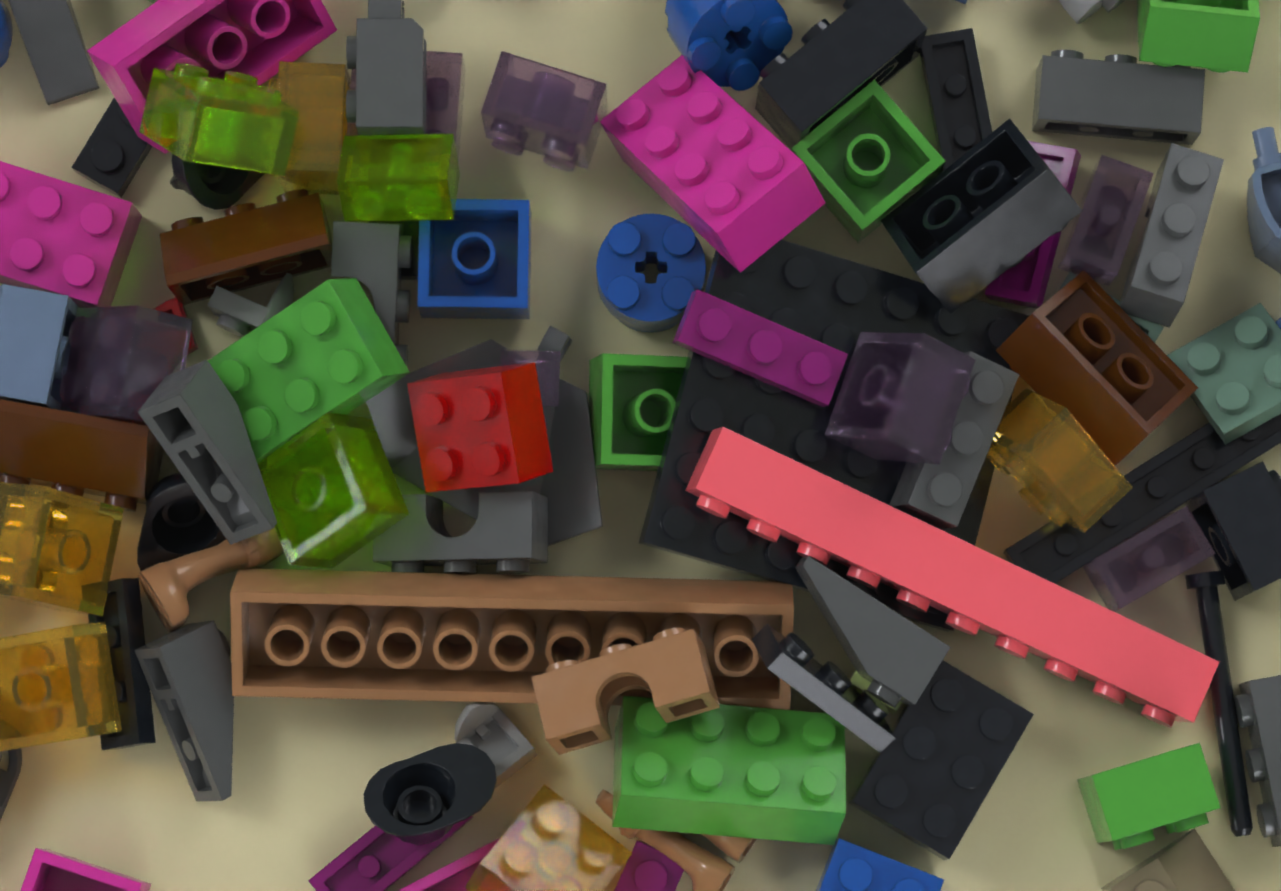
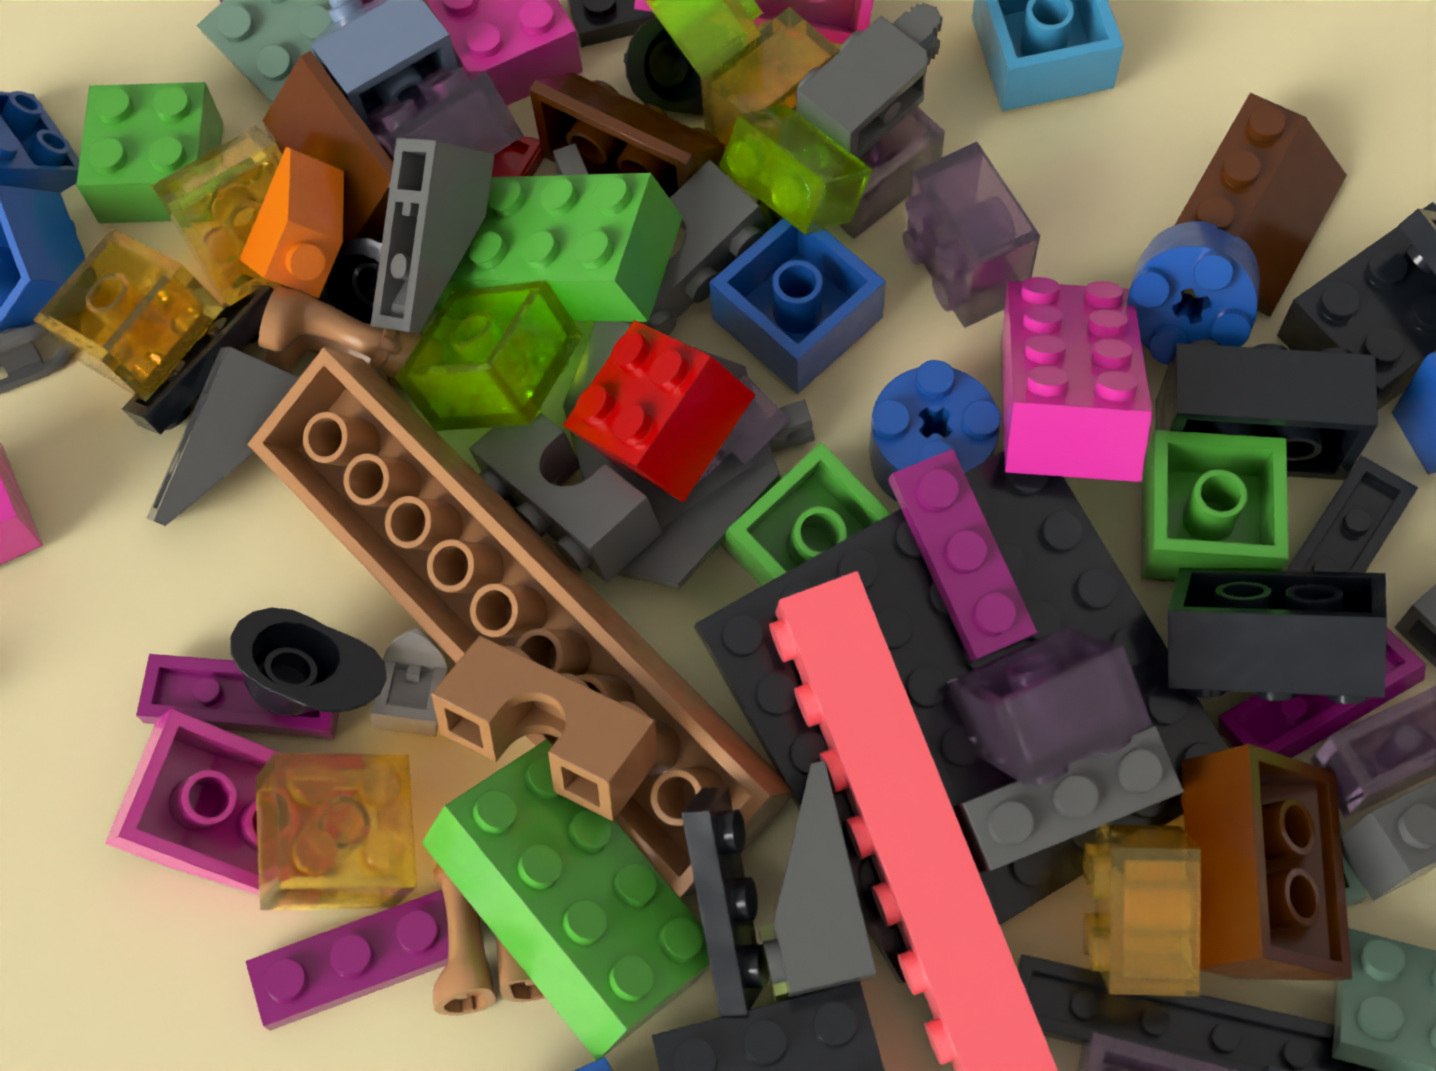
camera: 50 degrees right, 15 degrees down
none -> orange slope [239,146,344,299]

